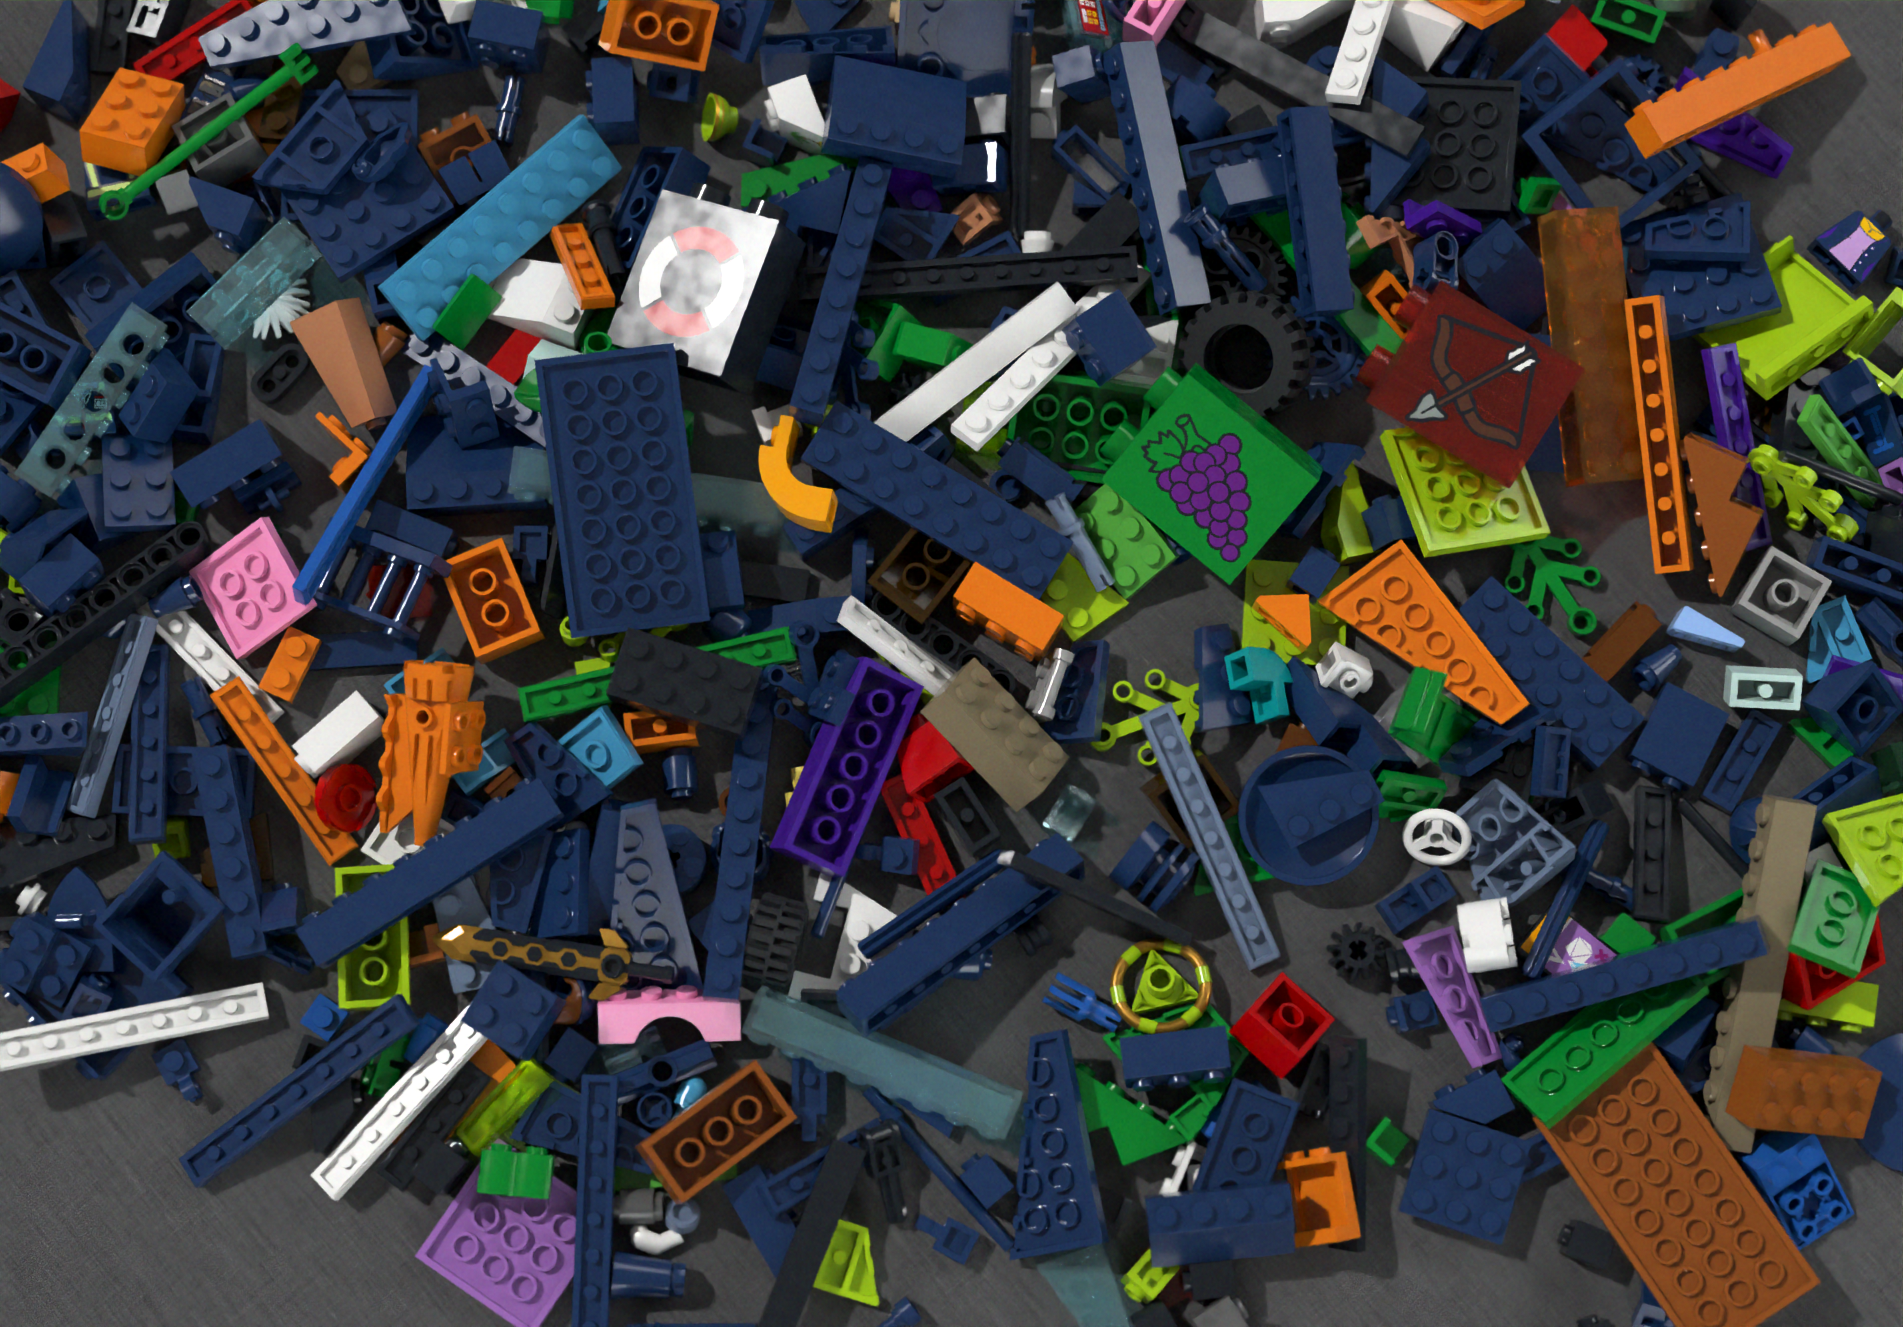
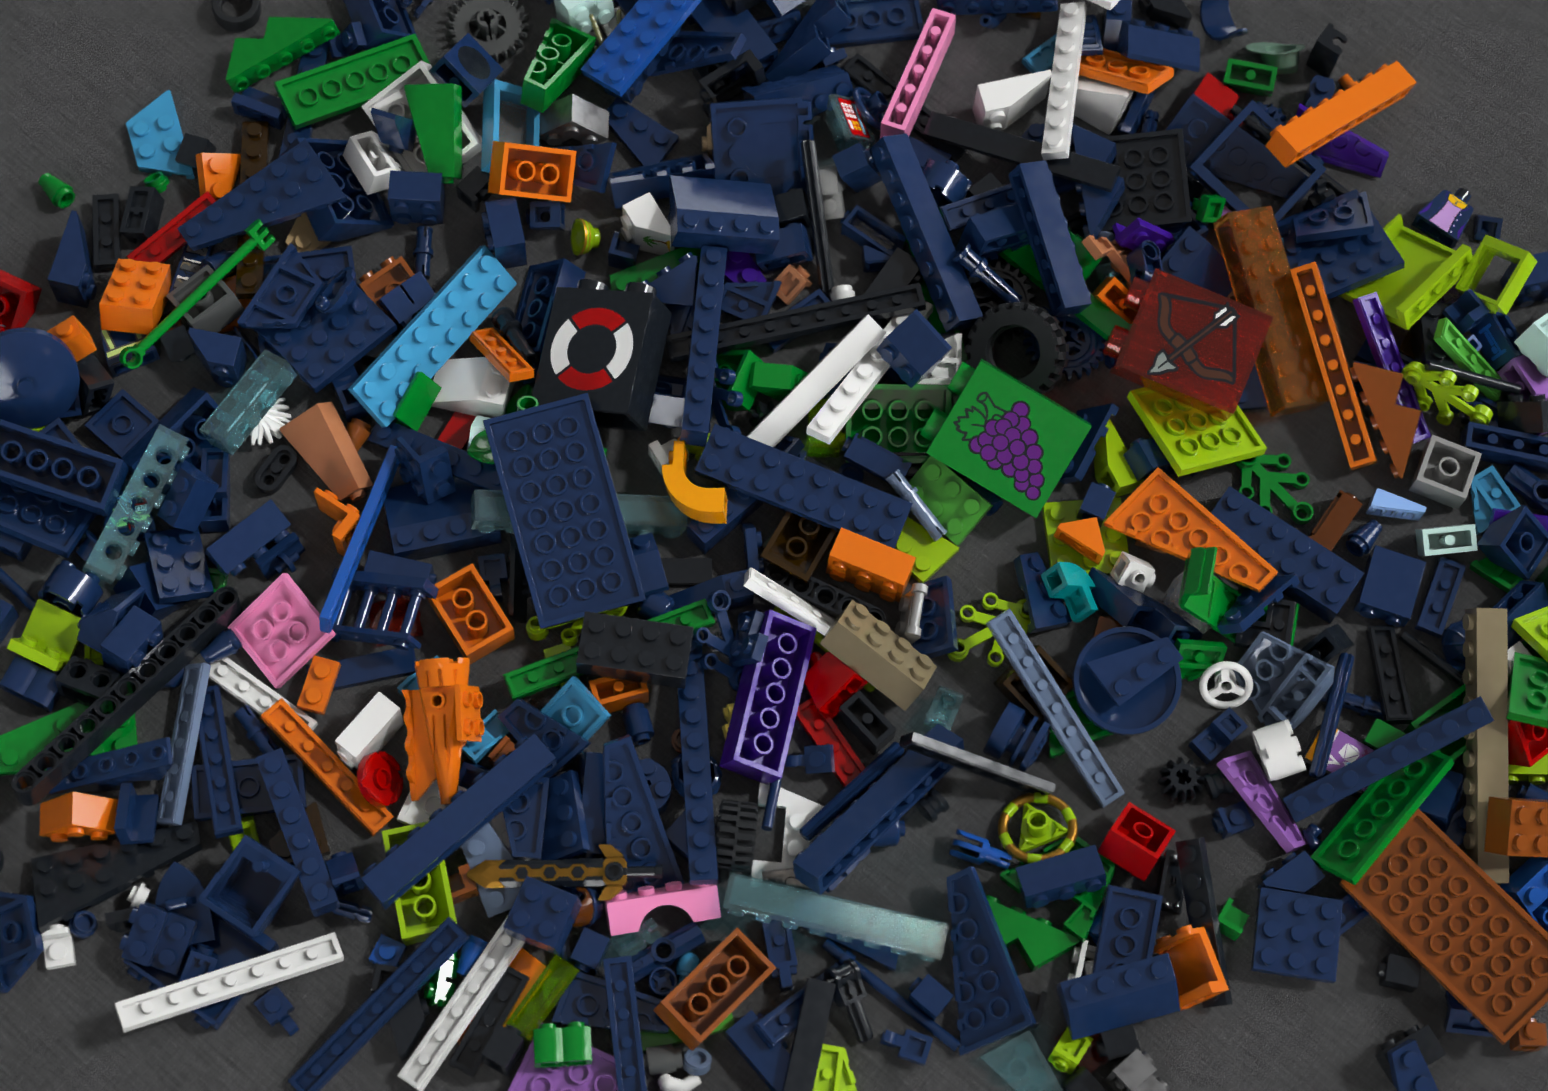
camera: 15 degrees left, 10 degrees down
dark blue plate [1530,725,1572,798] -> none

